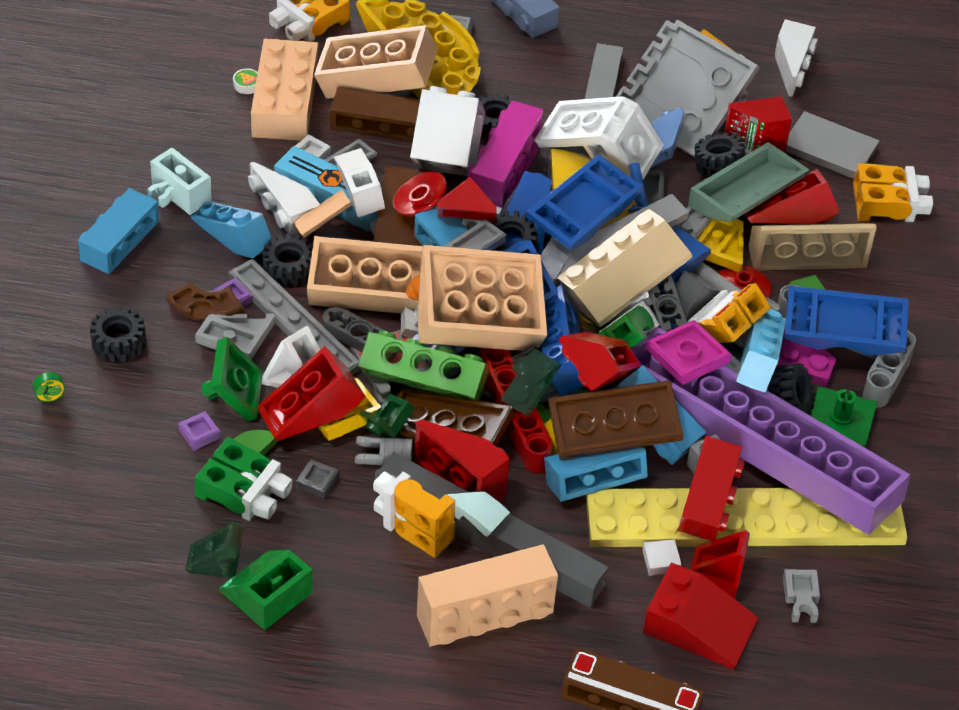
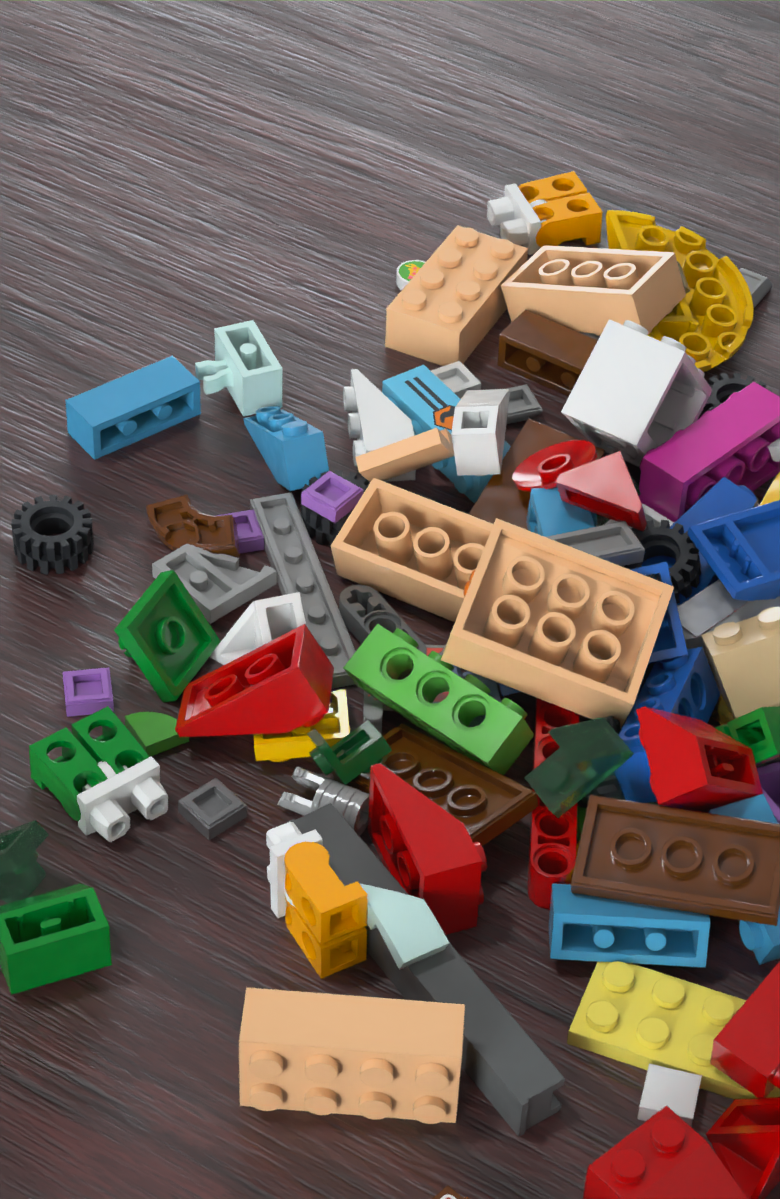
camera: 25 degrees right, 5 degrees down
none -> medium lavender tile [301,471,363,523]

